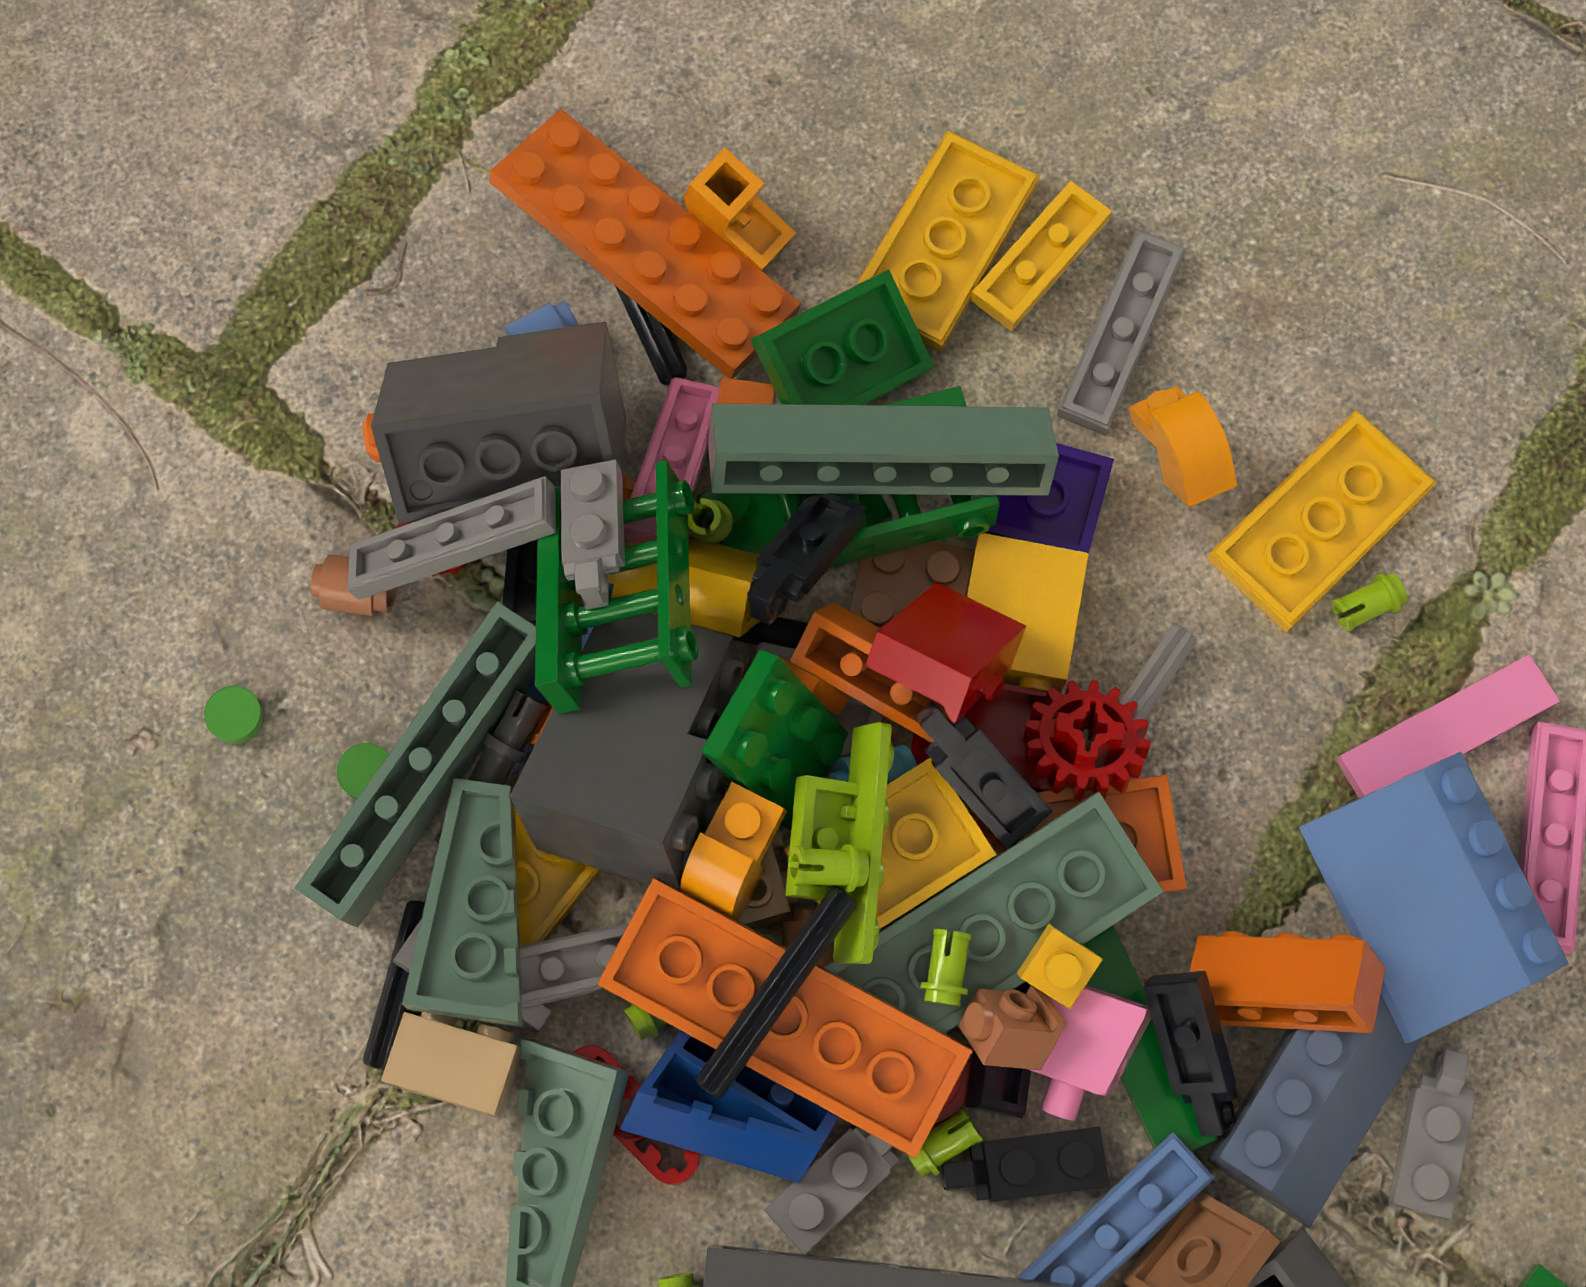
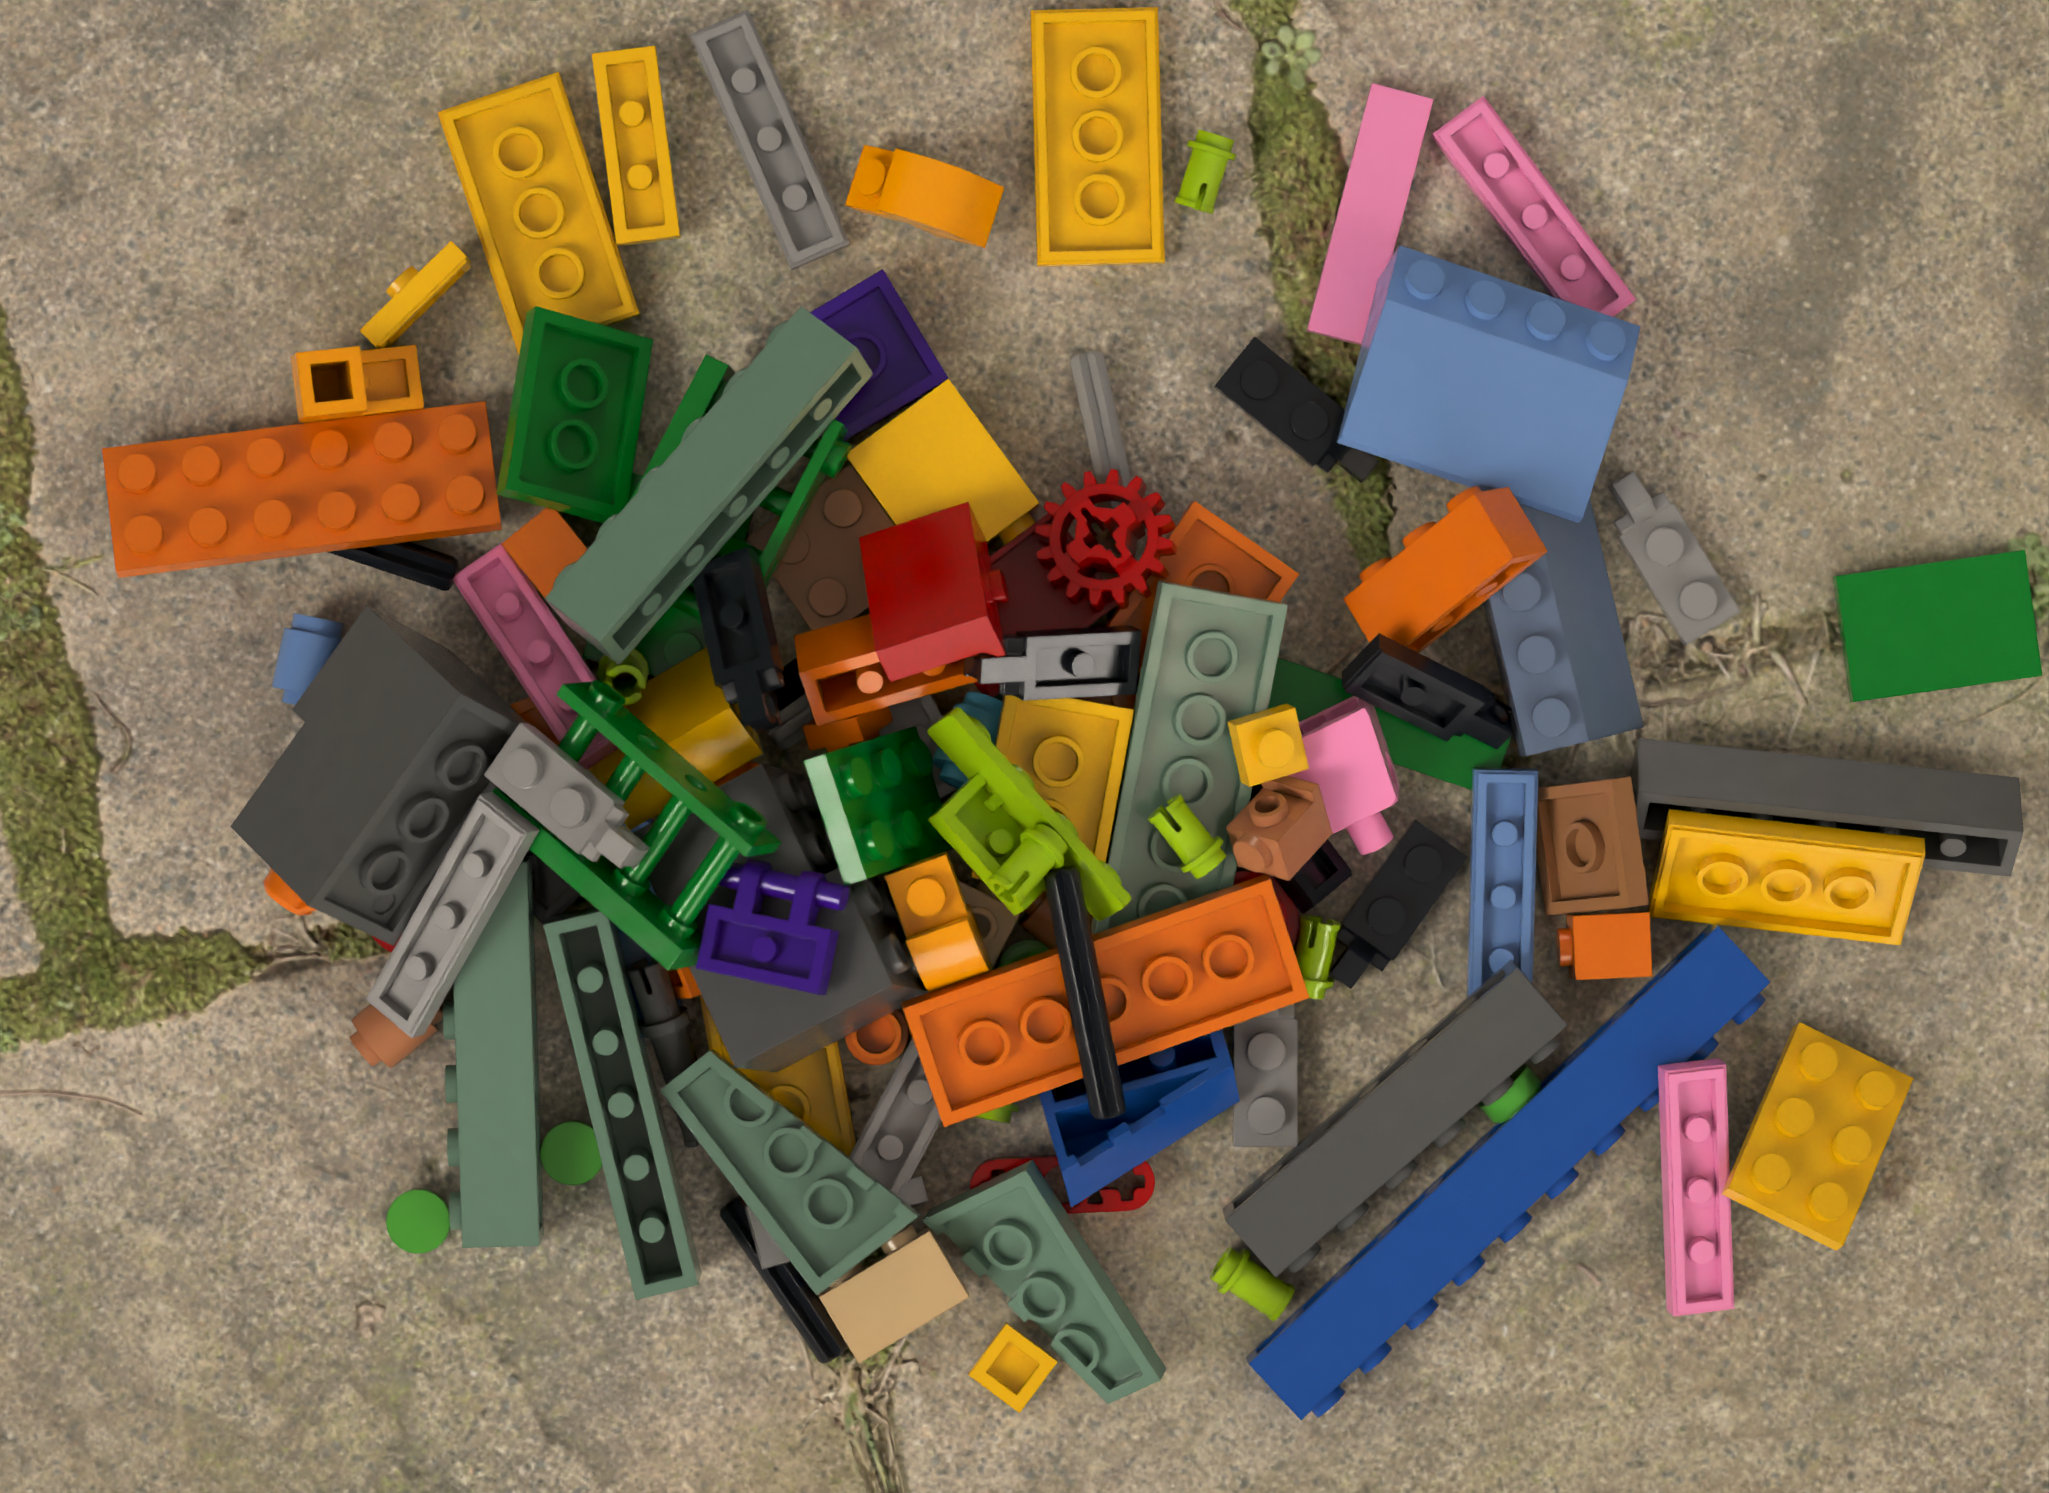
camera: 45 degrees left, 15 degrees up
none -> yellow plate [359,241,473,349]
none -> sand green brick [443,856,544,1248]
none -> dark purple plate [696,859,849,996]
none -> orange plate [845,1009,908,1065]
none -> yellow plate [968,1321,1058,1413]
none -> black hinge [1214,337,1379,483]

